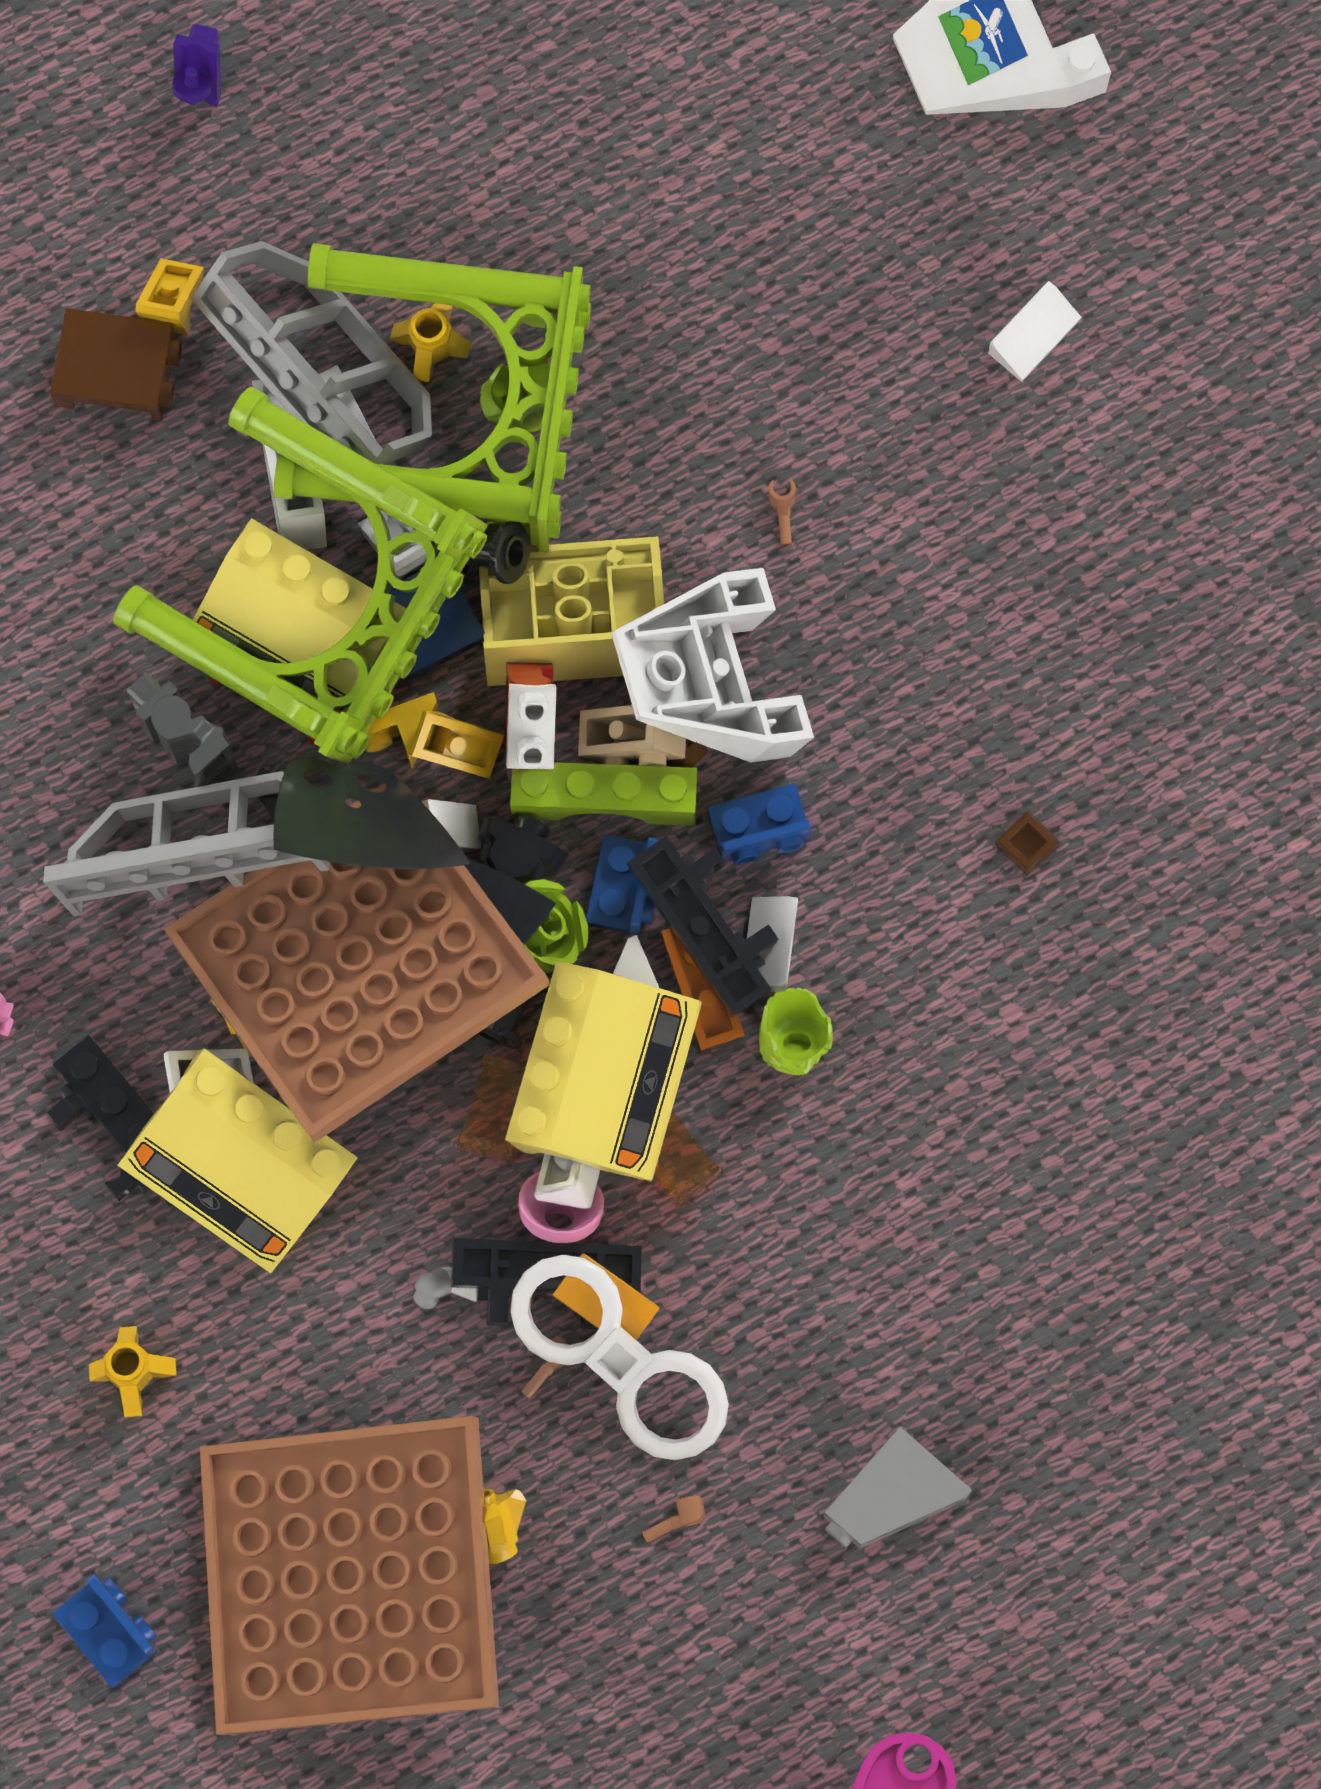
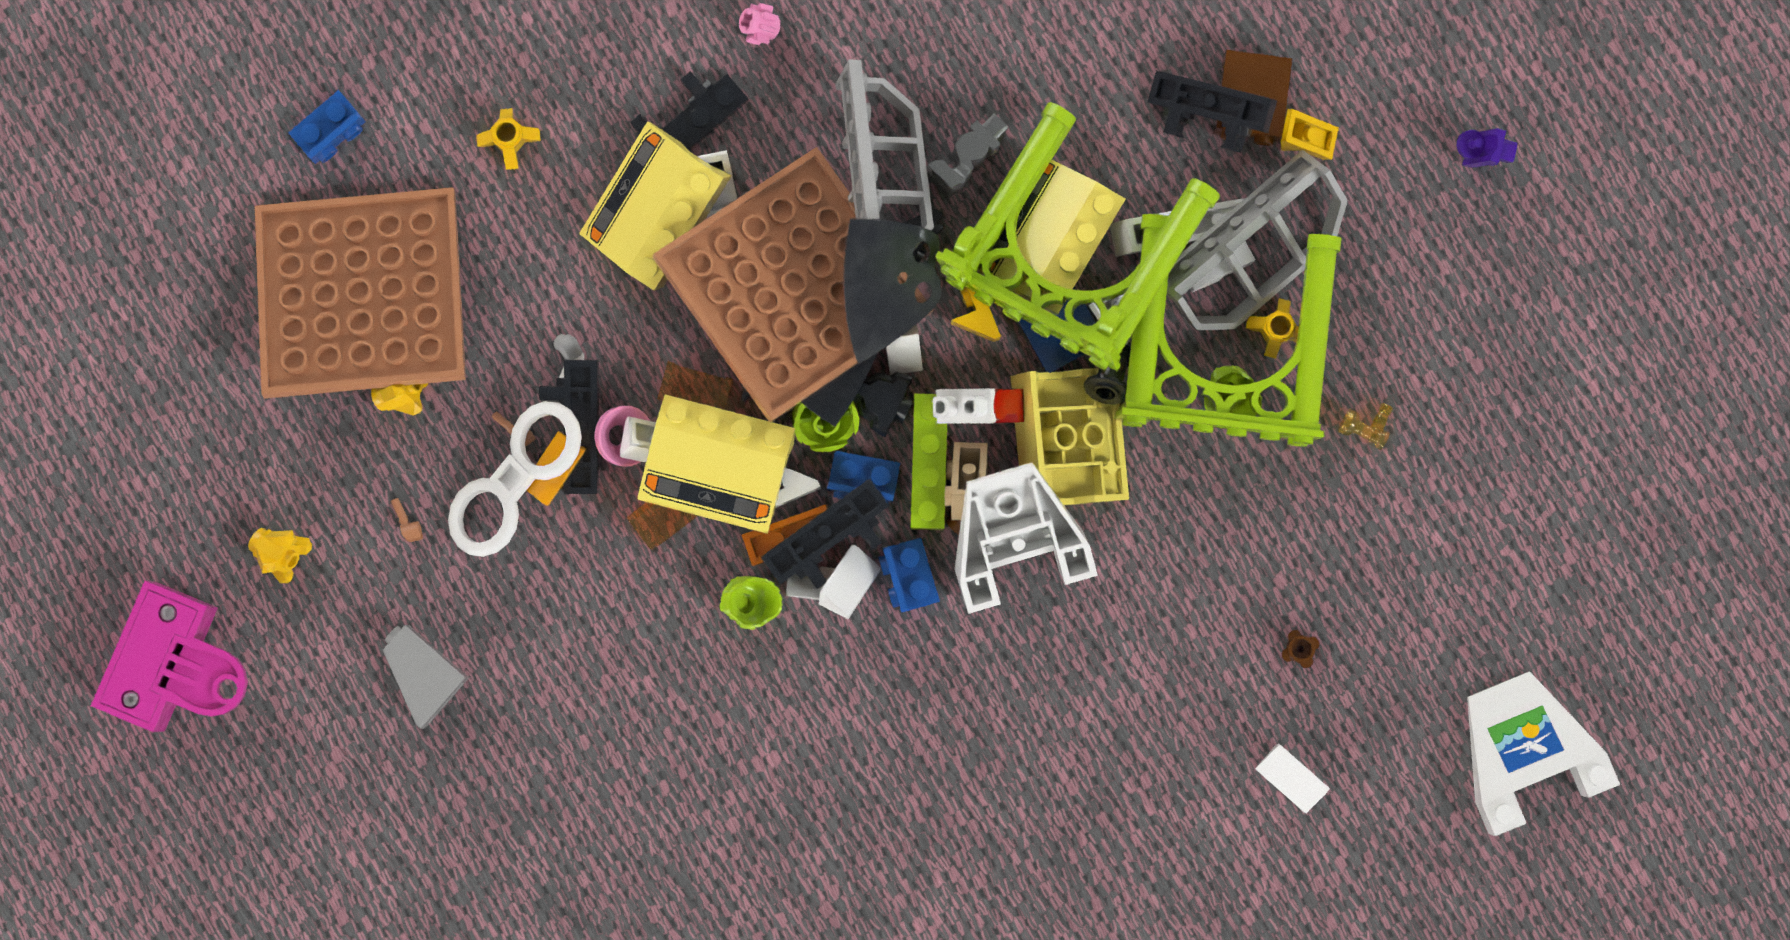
camera: 85 degrees right, 10 degrees up
yellow slope [408,710,504,779] -> none
nougat hand [769,479,796,546] -> none
reddish brown tile [995,811,1061,876] -> none
none -> yellow rock [248,528,312,583]
none -> white slope [819,544,881,619]
none -> black hinge [1147,70,1277,153]
none -> reddish brown plate [1281,630,1320,668]
none -> clear yellow piece [1337,403,1393,450]

